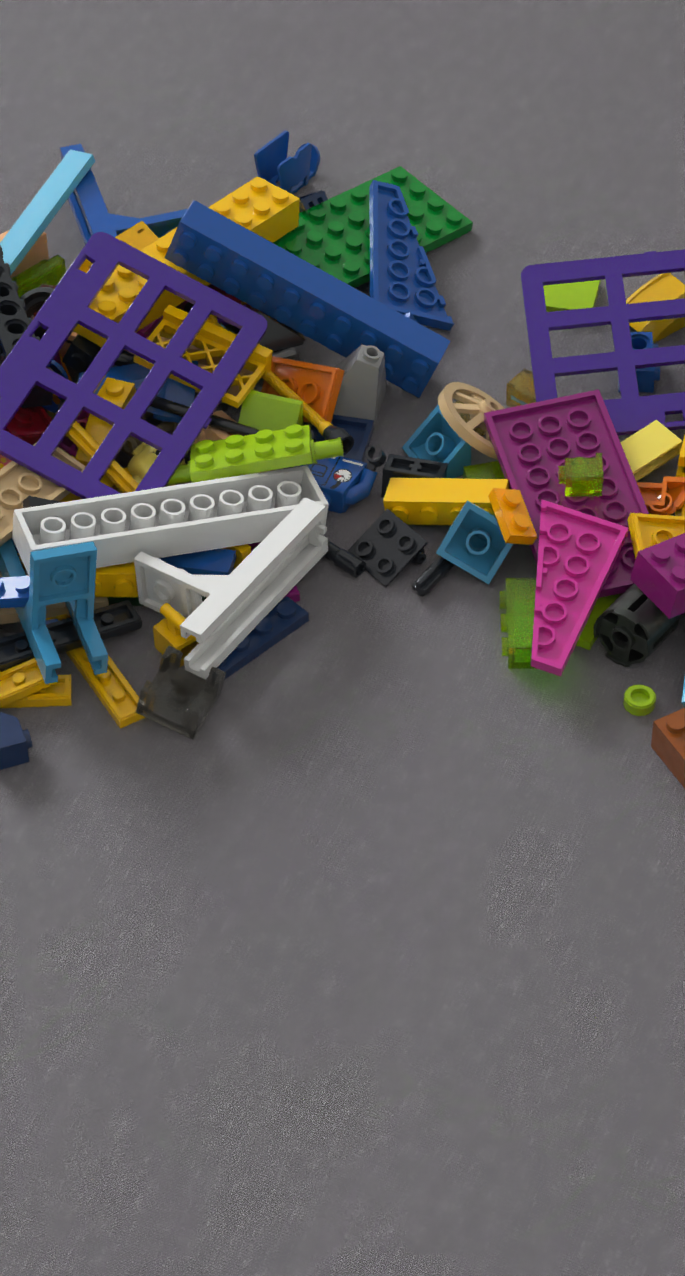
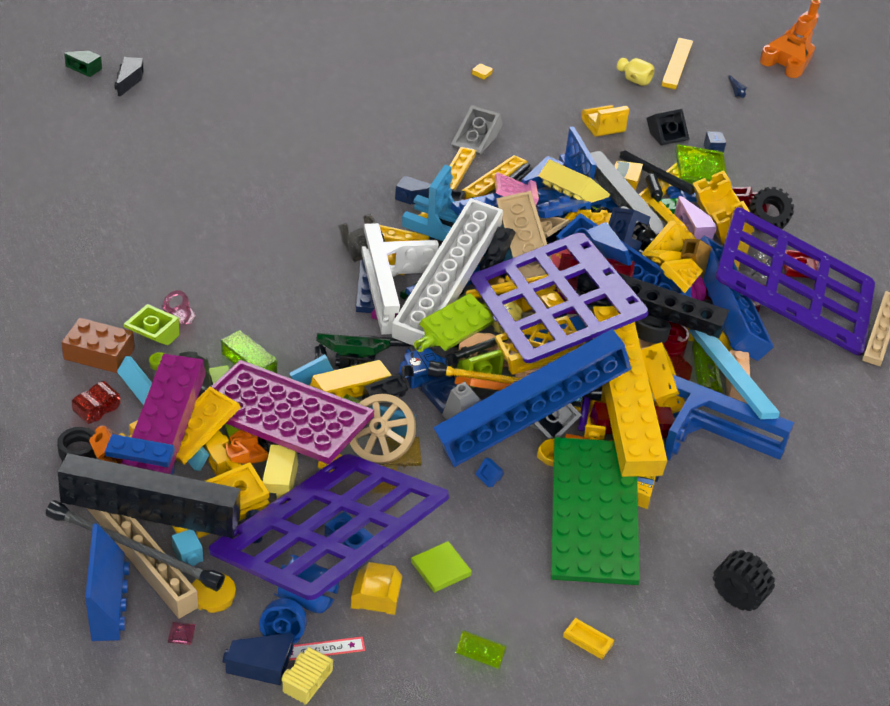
camera: 130 degrees right, 5 degrees down
blue piece [254,130,320,194] -> none
dark blue tile [299,190,328,212] -> none
blue wing [369,180,454,331] -> none
light orange plate [488,488,537,545] -> none
dark pink wing [531,499,629,677] -> none
clear neon green brick [558,453,604,496] -> none
none -> lime slope [123,304,180,346]
none -> clear pink piece [161,290,196,325]
none -> dark green wing [316,333,390,357]
none -> clear neon green plate [455,630,507,669]
none -> yellow tile [563,618,614,660]
none -> black tyre [713,550,775,611]

